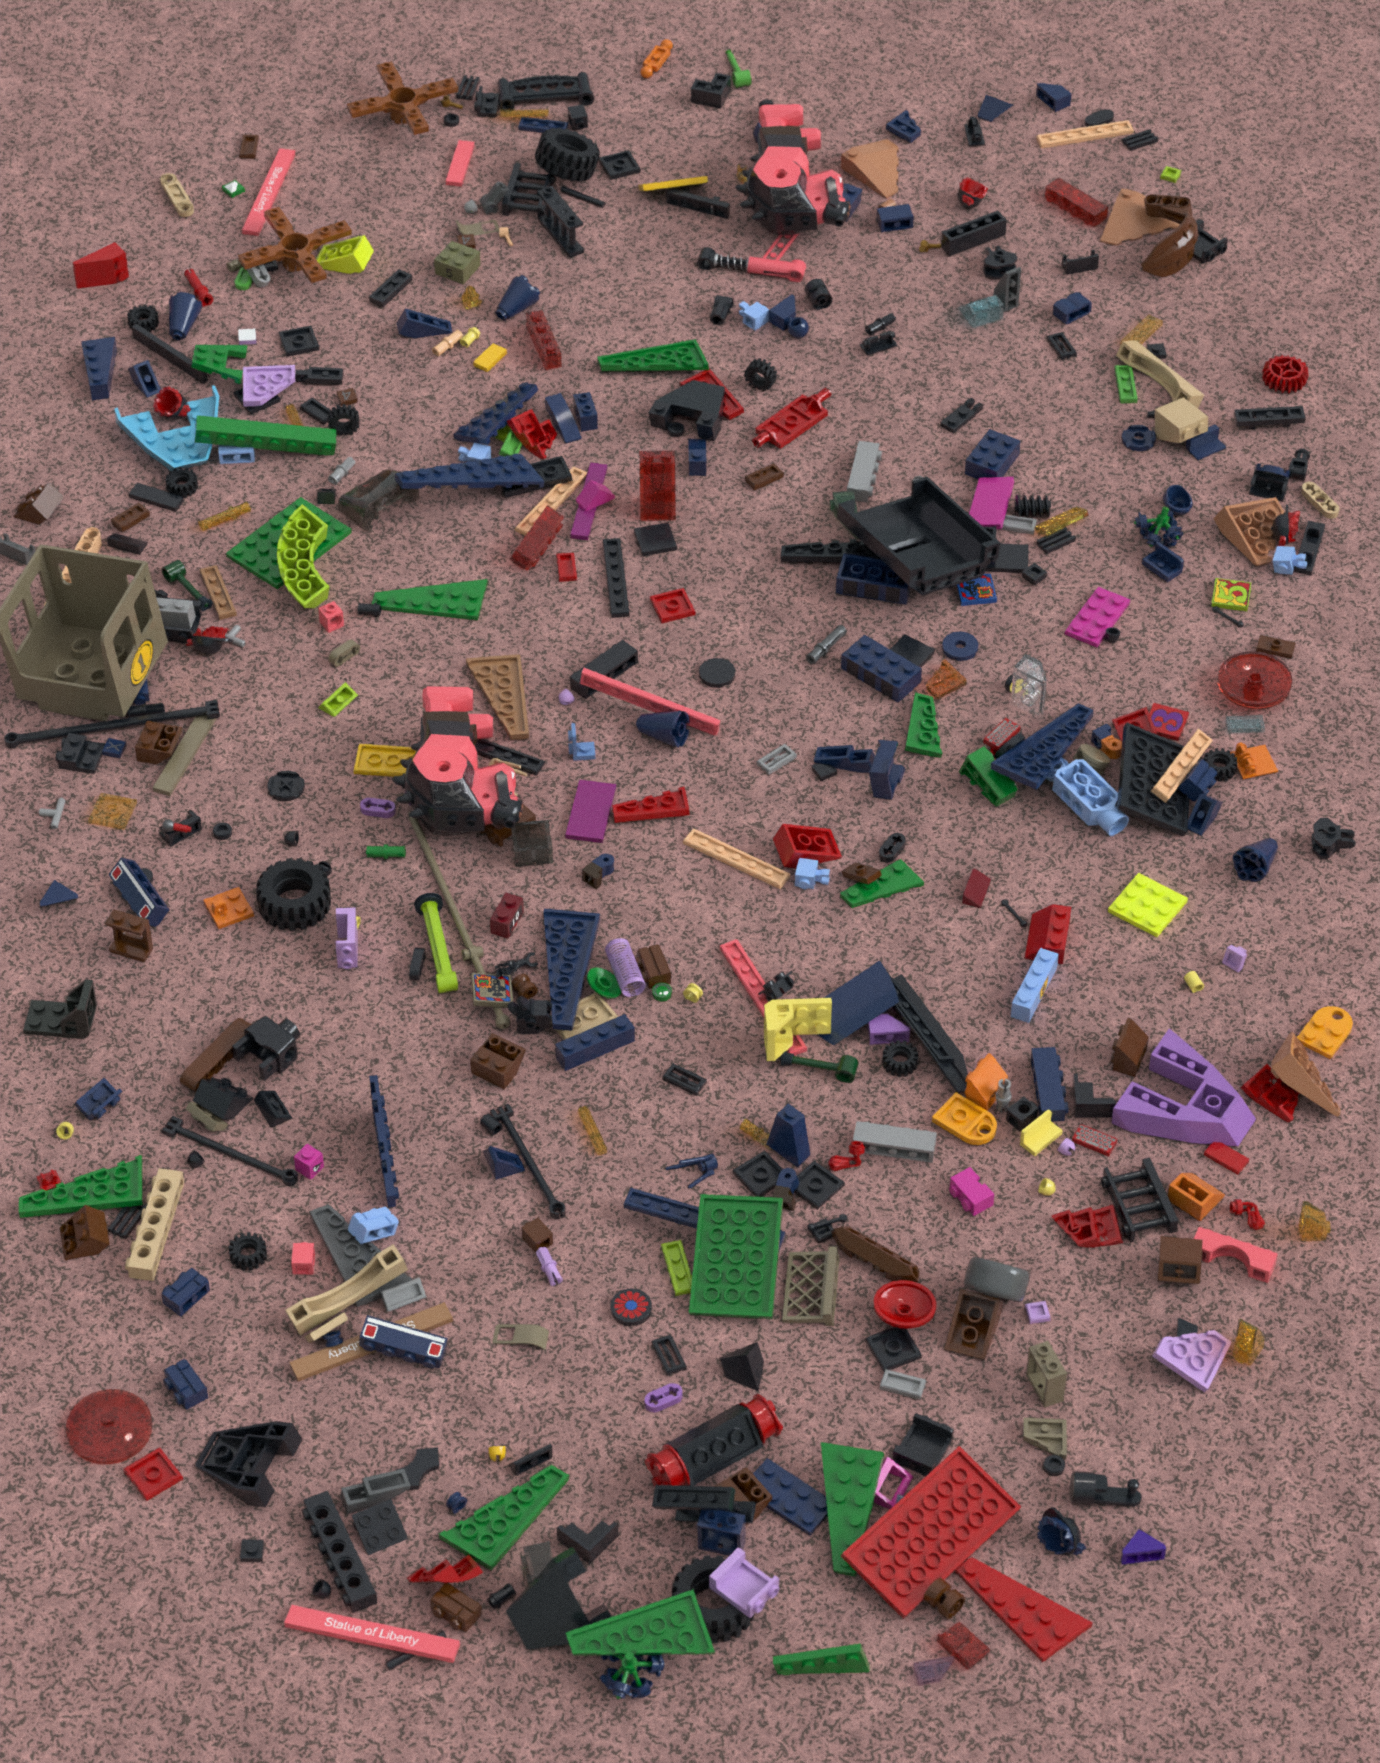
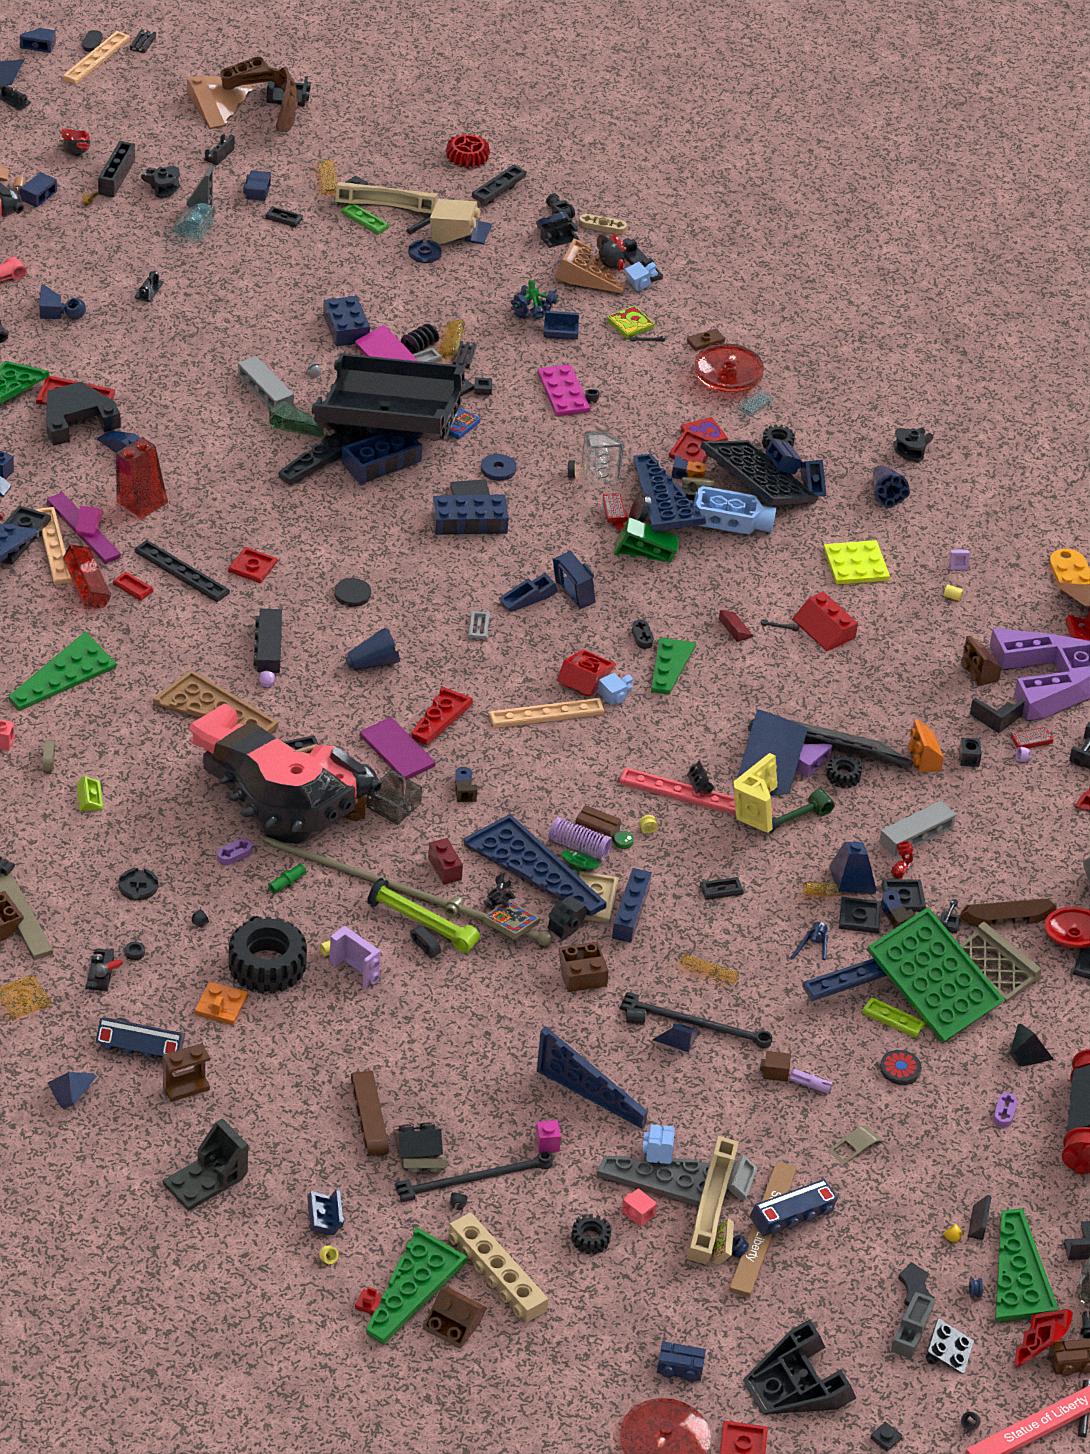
camera: 50 degrees left, 5 degrees down
black tile [108,1205,147,1239] -> none
dark blue brick [161,1268,210,1317] -> none
black piece [232,1016,300,1081] -> none
black slope [254,1091,292,1128] -> none
black brick [302,1490,377,1613] -> none
yellow tile [353,744,416,777] -> none
black pin [358,602,382,617] -> none
reddish brown wheel [511,973,538,1000] -> none
medium blue bracket [568,723,596,761] -> none
coral tile [580,668,720,735] -> none
black tile [634,522,677,556] -> none
black tile [651,1334,687,1376] -> none
black tile [667,422,684,437] -> none
light blue brick [739,301,769,331] -> none
black tyre [744,358,778,391] -> none
reddish brown plate [745,463,784,491] -> none
red plate [752,388,831,449] -> none
black wheel [804,279,833,310] -> none
dark grey pin [806,625,847,664] -> none
black tile [812,764,837,781] -> none
reddish brown plate [842,862,882,885] -> none
black axle [865,313,896,336] -> none
green wing [905,692,942,758] -> none
clear orange wing [926,659,967,700] -> none
light orange plate [932,1092,997,1145] -> none
black hinge [940,398,983,434] -> none
dark pink brick [949,1167,994,1216] -> none
light grey pin [995,1079,1011,1112] -> none
light blue brick [1011,948,1059,1023] -> none
light yellow panel [1020,1110,1063,1156] -> none
dark blue brick [1030,1047,1069,1122] -> none
light yellow hinge [1038,1178,1056,1196] -> none
clear red brick [1045,177,1108,227] -> none
light nougat tile [1151,729,1213,803] -> none
lime tile [1160,166,1181,183] -> none
dark blue hair [1163,485,1193,516] -> none
orange hinge [1230,742,1278,779] -> none

